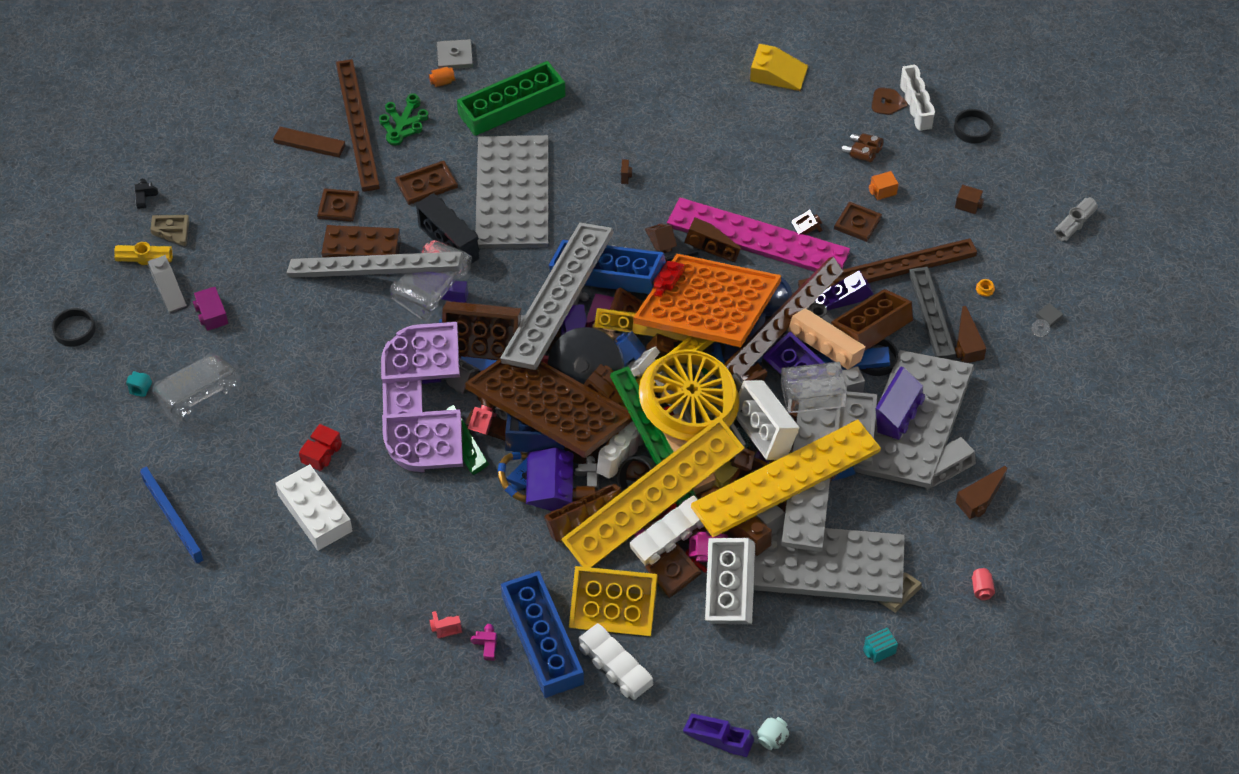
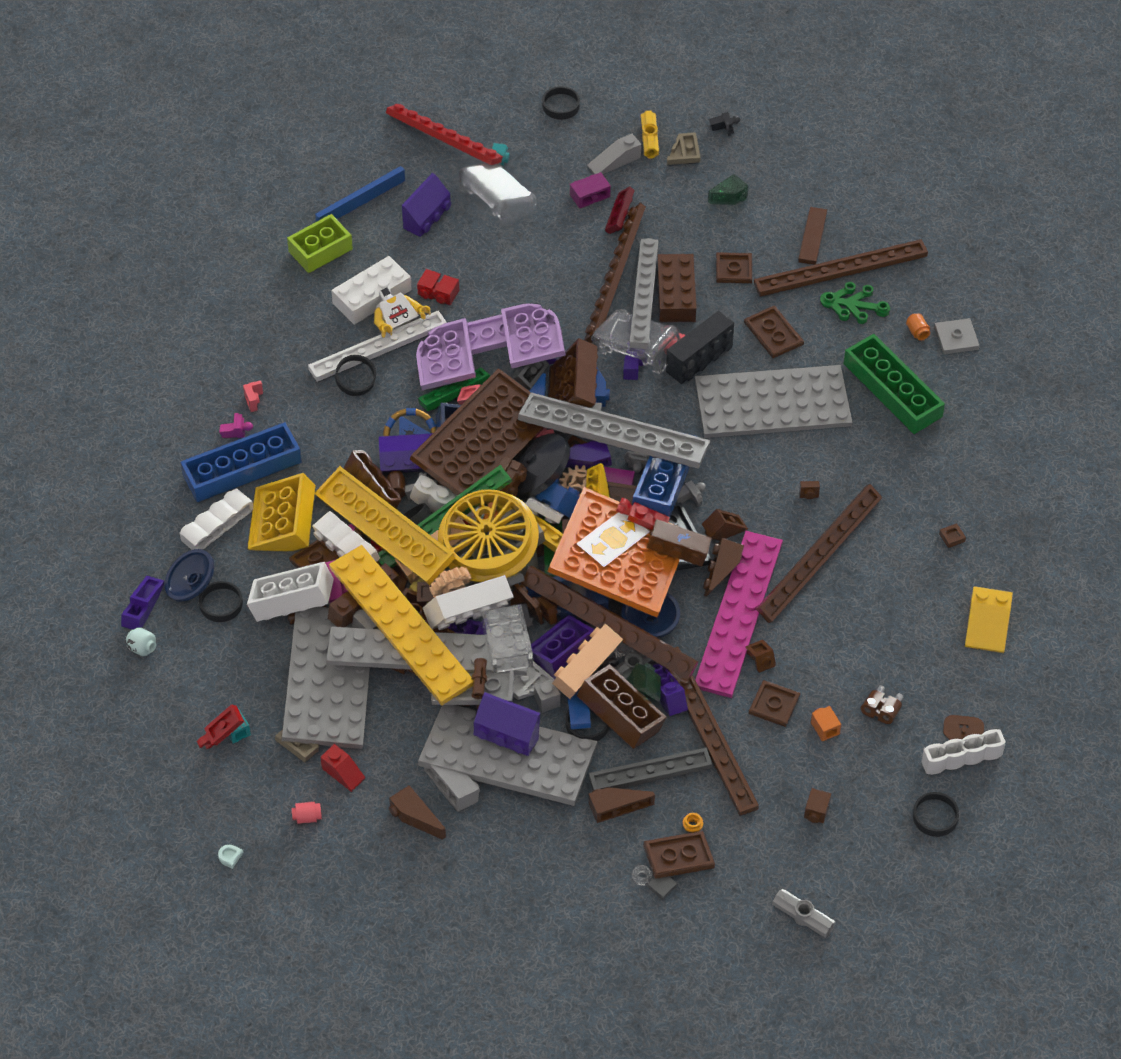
camera: 85 degrees right, 0 degrees up
none -> dark blue dish [165,549,215,602]
none -> red plate [197,704,244,749]
none -> black tyre [199,581,243,622]
none -> light aqua tile [218,845,243,869]
none -> lime brick [287,214,353,273]
none -> white plate [308,310,447,382]
none -> red slope [320,744,365,792]
none -> black tyre [335,355,376,396]
none -> torso [374,287,431,338]
none -> red plate [386,104,503,165]
none -> dark purple slope [402,173,451,237]
none -> light nougat gear [429,567,471,597]
none -> reddish brown pin [471,658,488,699]
none -> white sticker [577,513,650,567]
none -> reddish brown plate [584,203,646,343]
none -> dark red plate [605,186,635,234]
none -> clear green slope [627,663,661,702]
none -> reddish brown tile [643,831,715,879]
none -> brick [647,519,711,566]
none -> clear green slope [708,174,748,205]
none -> reddish brown plate [756,484,882,623]
none -> reddish brown plate [939,523,966,548]

